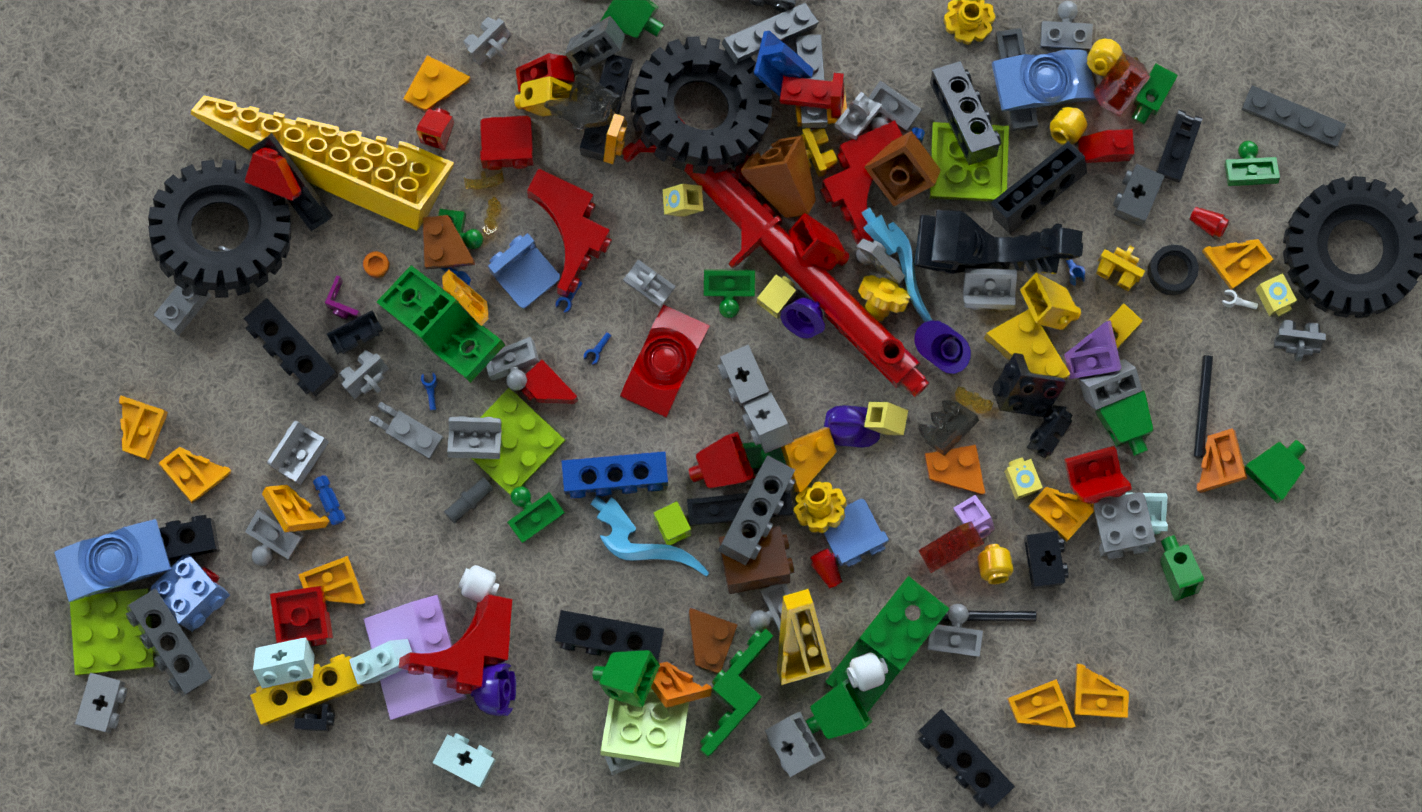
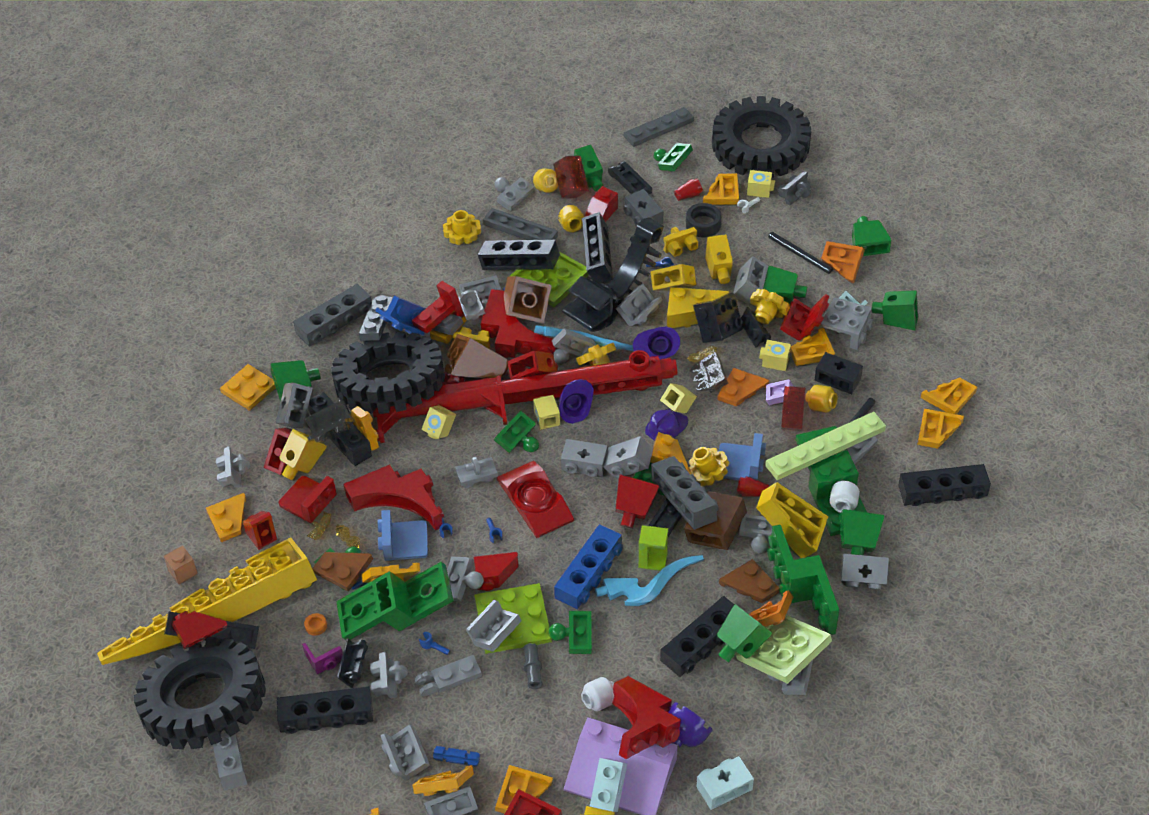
camera: 50 degrees left, 30 degrees down
medium blue slope [992,50,1097,111] -> none
medium lavender wing [1064,320,1122,379] -> none
none -> nougat brick [163,545,198,585]
none -> yellow plant [750,289,790,324]
none -> yellowish green plate [766,412,886,480]

